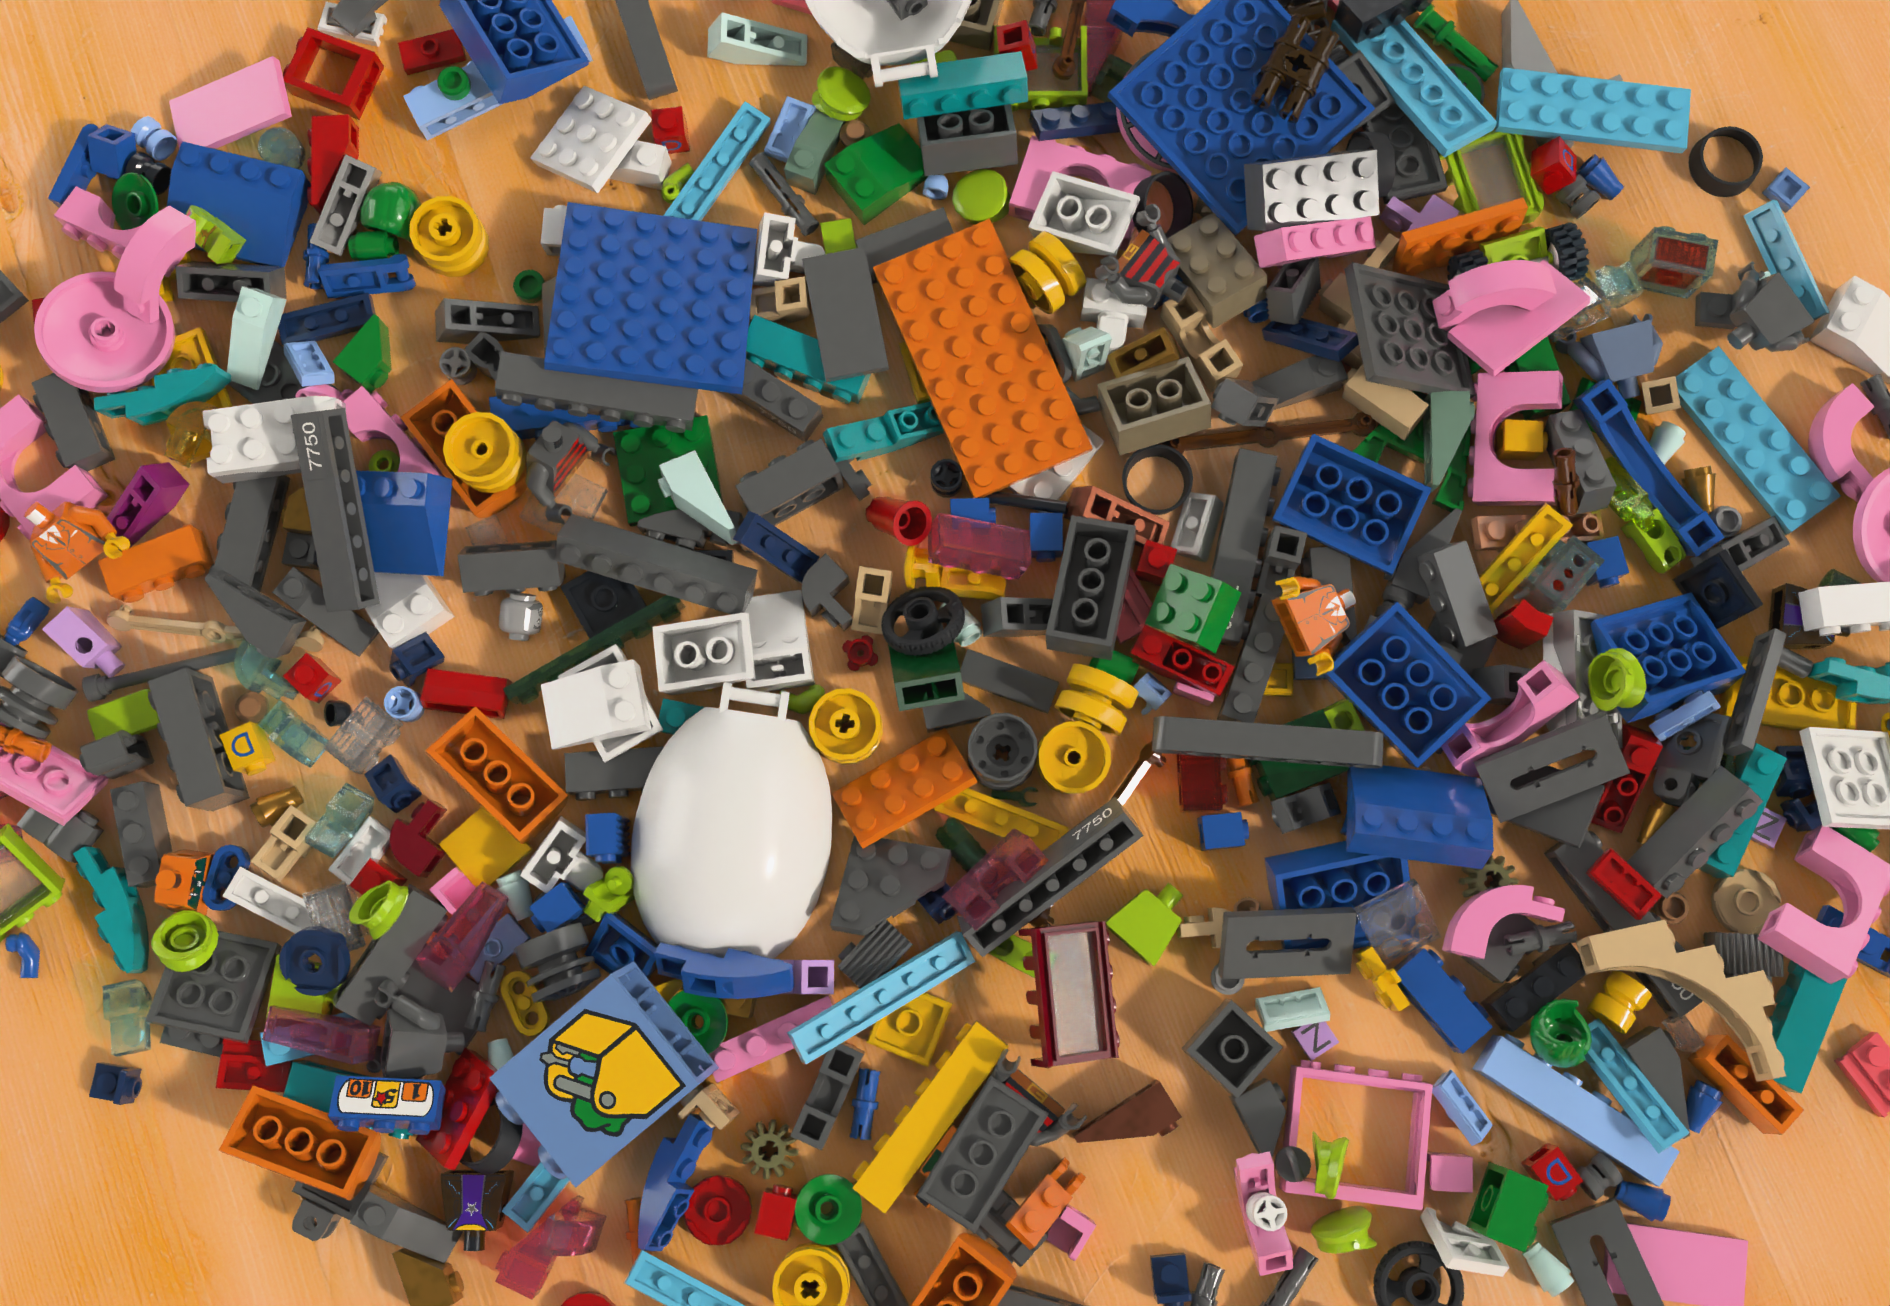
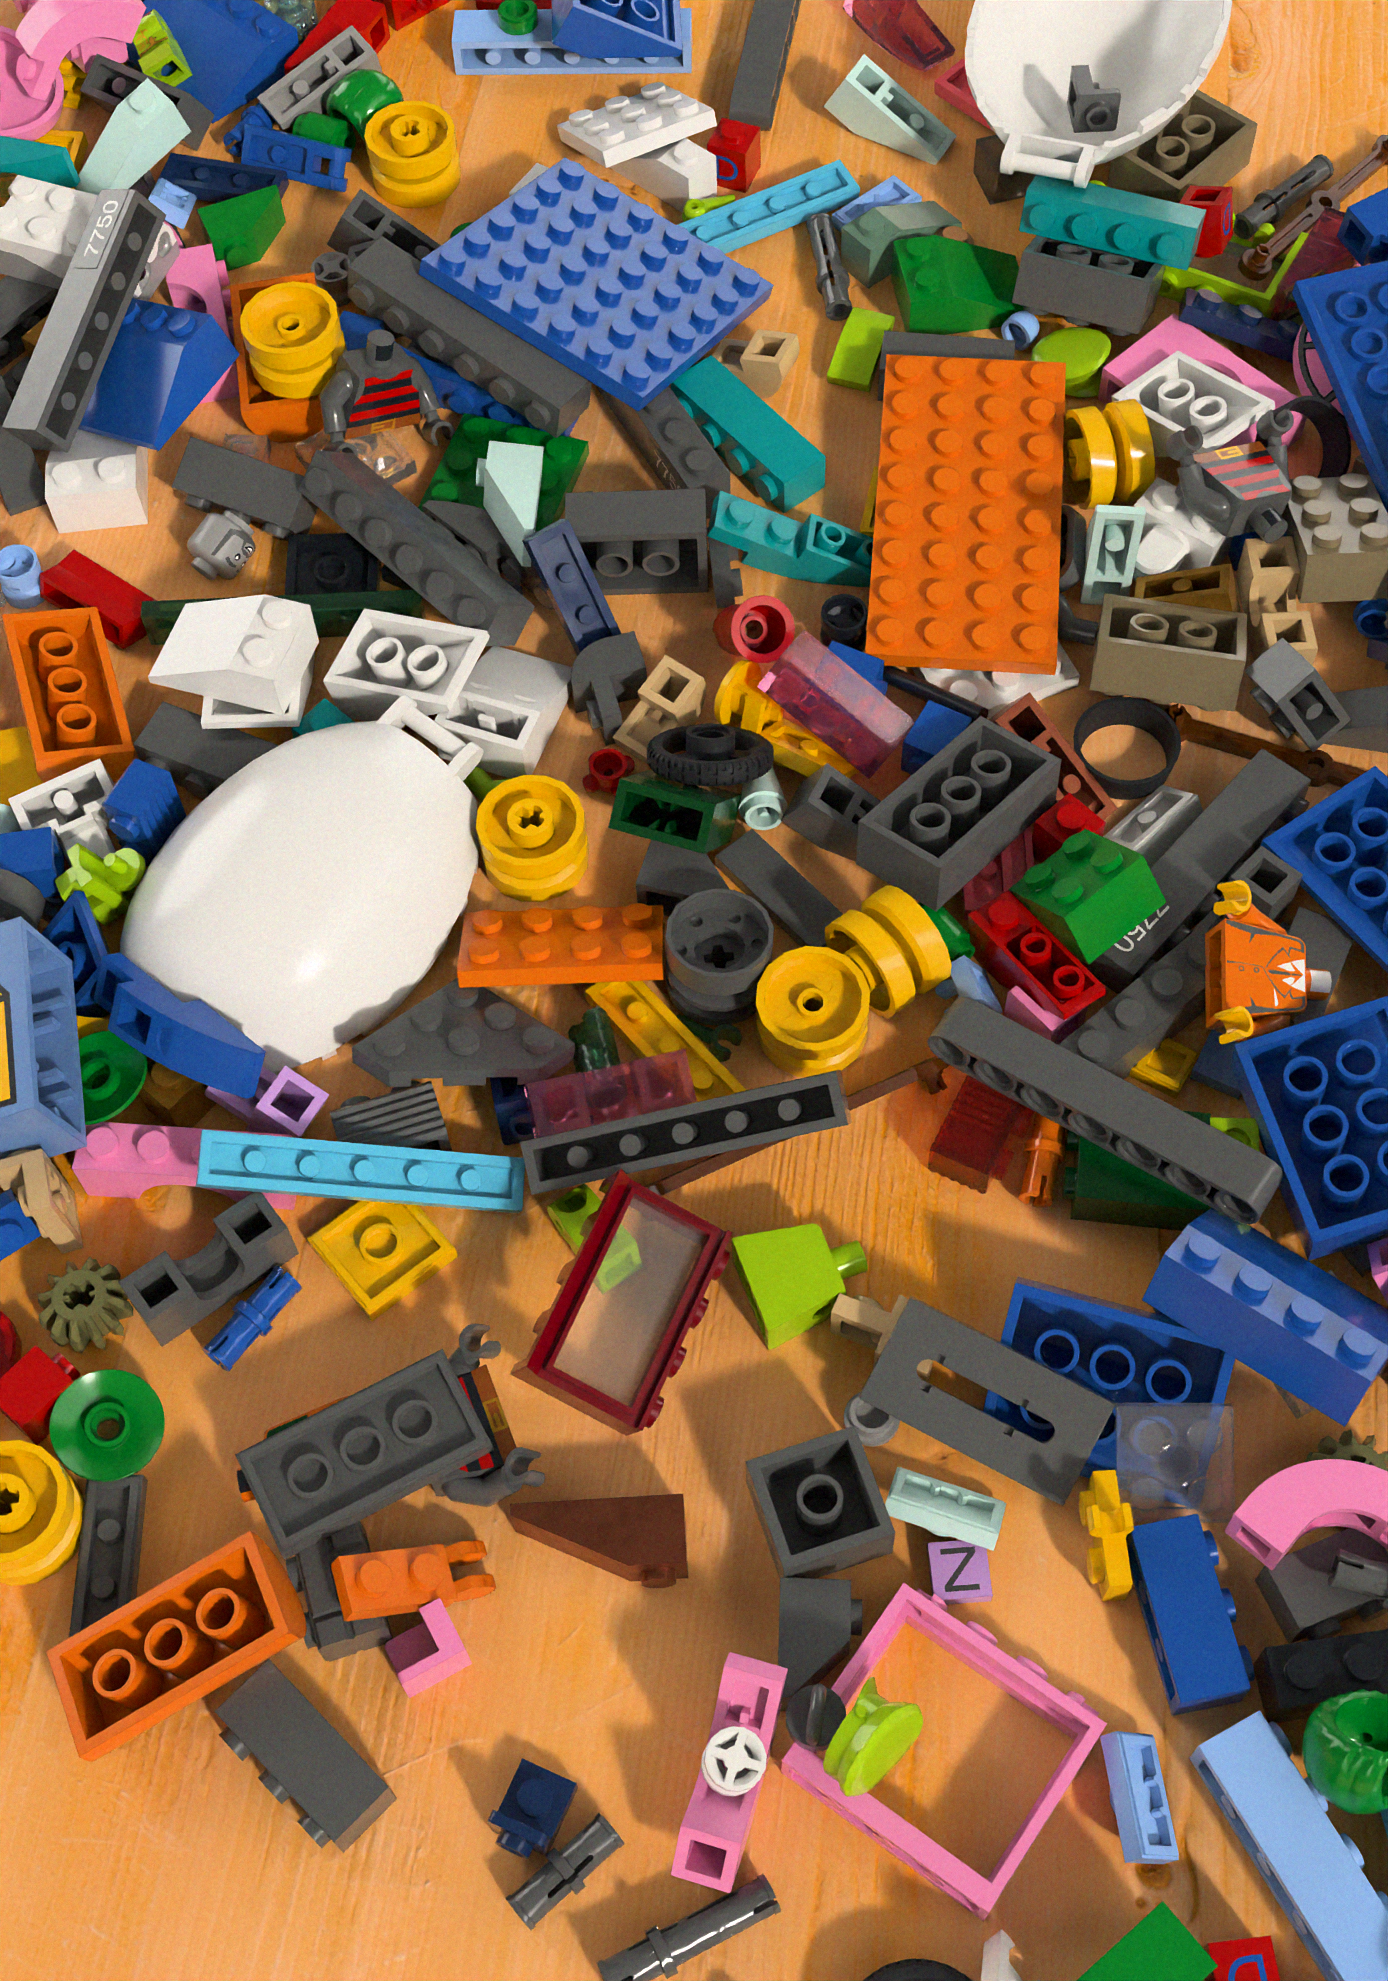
camera: 30 degrees right, 20 degrees down
dark blue bracket [389,632,445,688] -> none
white brick [753,212,825,287] -> none
dark grey tile [802,247,889,382] -> none
lime piece [812,66,871,121] -> none
yellow brick [852,1020,1009,1214] -> none
blue brick [1197,812,1249,851] -> none
dark grey brick [1271,782,1341,834] -> none
lime piece [1311,1206,1377,1254] -> none
bright pink panel [1427,1152,1473,1193] -> none

